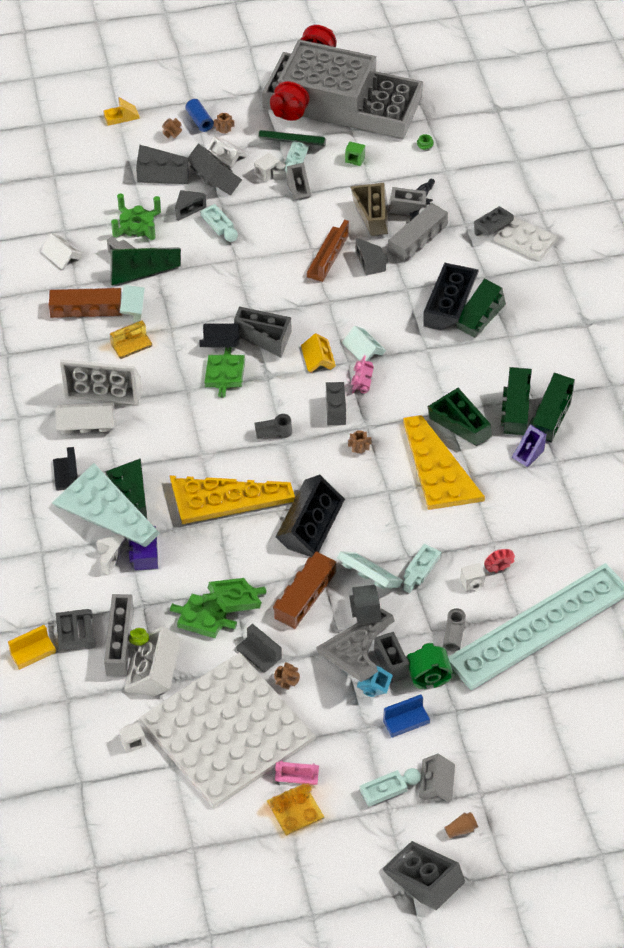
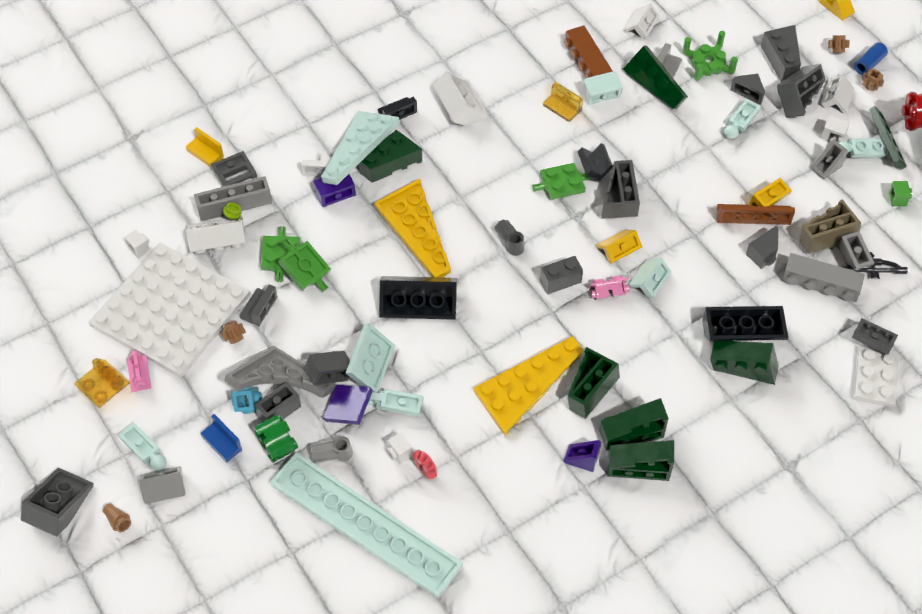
camera: 70 degrees right, 5 degrees up
white slope [60,359,142,406] -> none
dark orange brick [273,551,337,629] -> none
medium nougat gear [348,430,371,454] -> none
none -> tile [323,385,373,425]
none -> yellow panel [748,178,792,207]

